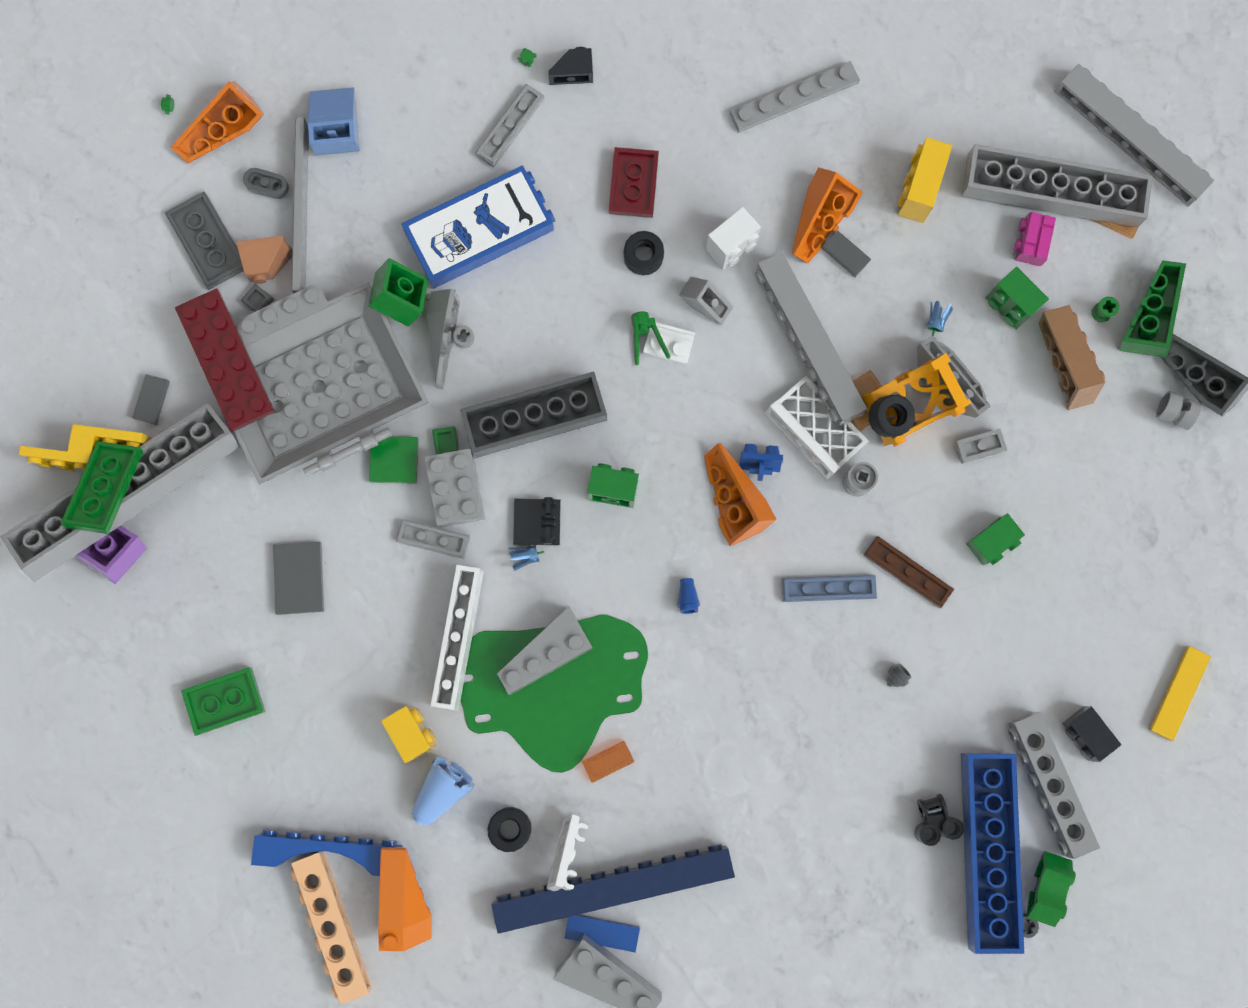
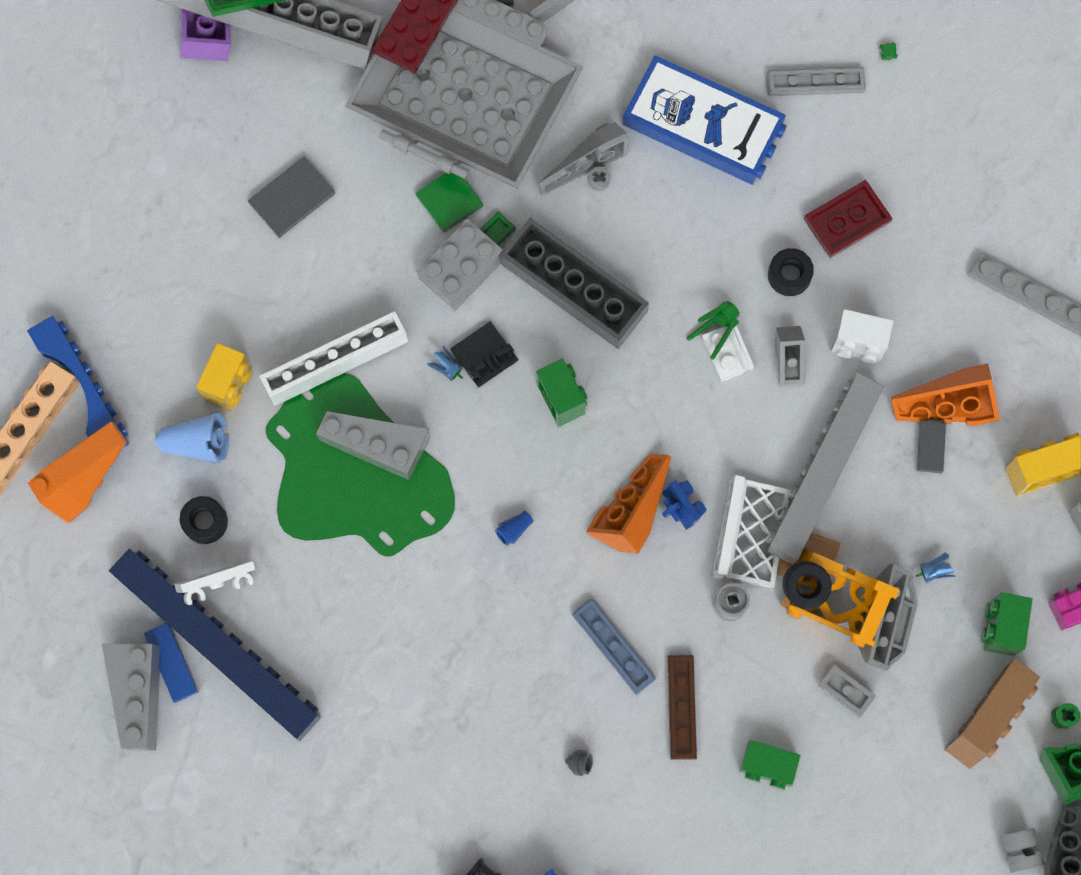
camera: 60 degrees right, 5 degrees down
green plate [181,667,265,736] -> none
green brick [368,258,429,327] -> none
light grey tile [396,519,470,559] -> none
black slope [548,46,593,85] -> none
clear orange tile [582,741,634,783] -> none

